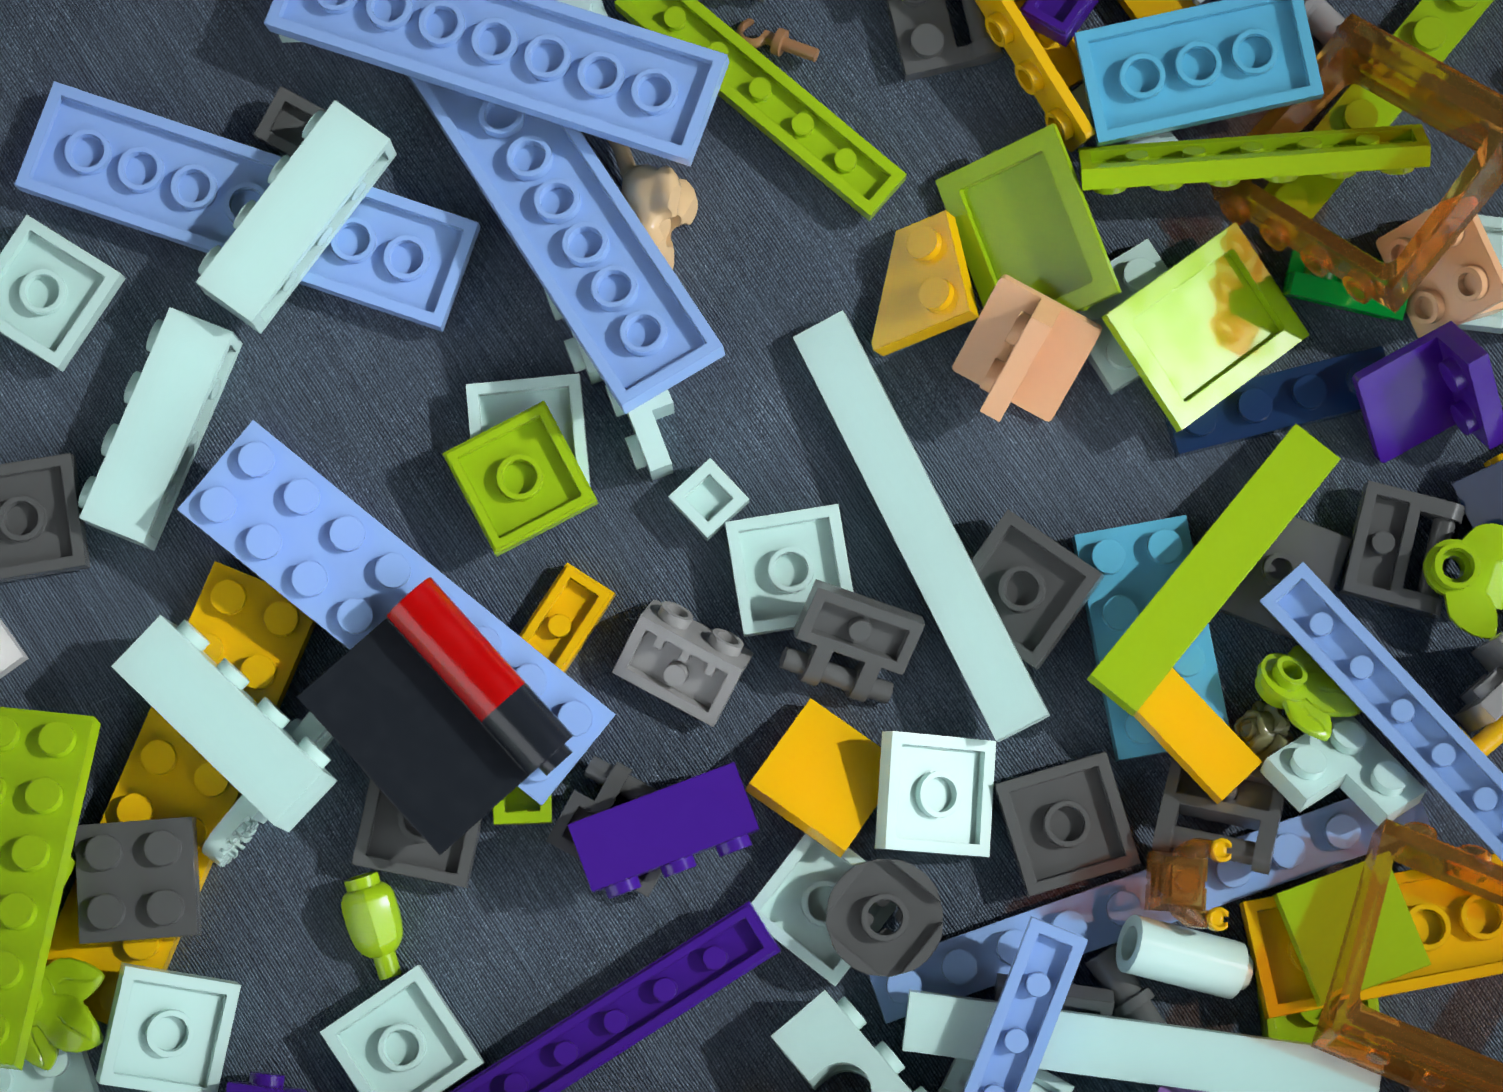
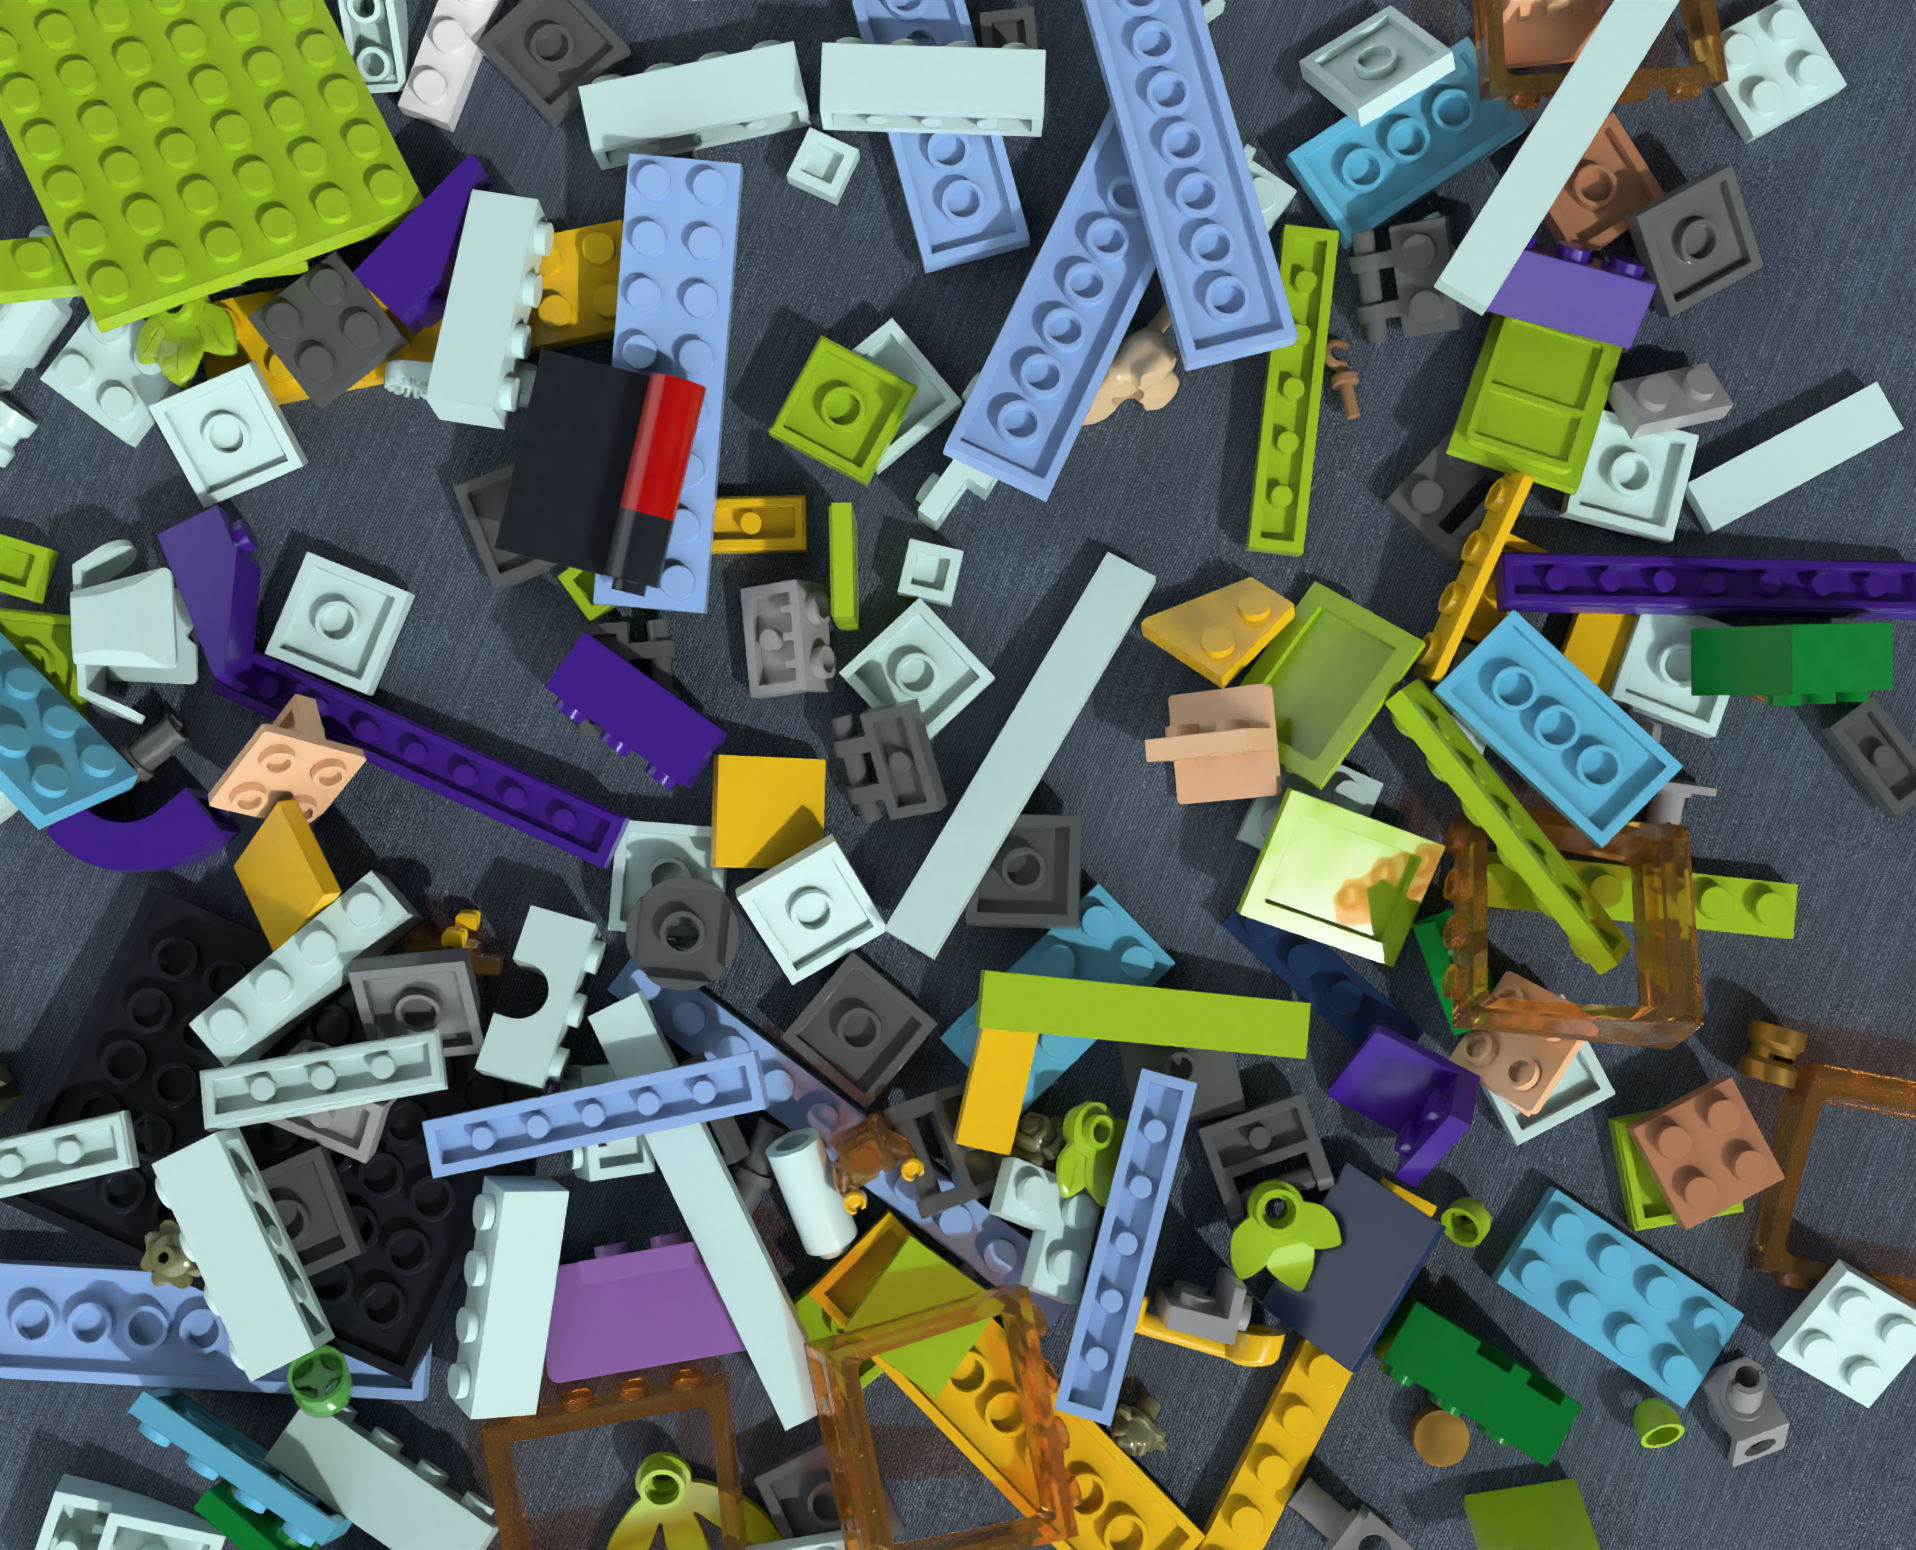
camera: 55 degrees right, 5 degrees up
lime plant [341,871,403,980] -> none
none -> dark purple slope [353,153,492,335]
none -> light aqua plate [786,127,860,205]
none -> lime tile [829,502,860,631]

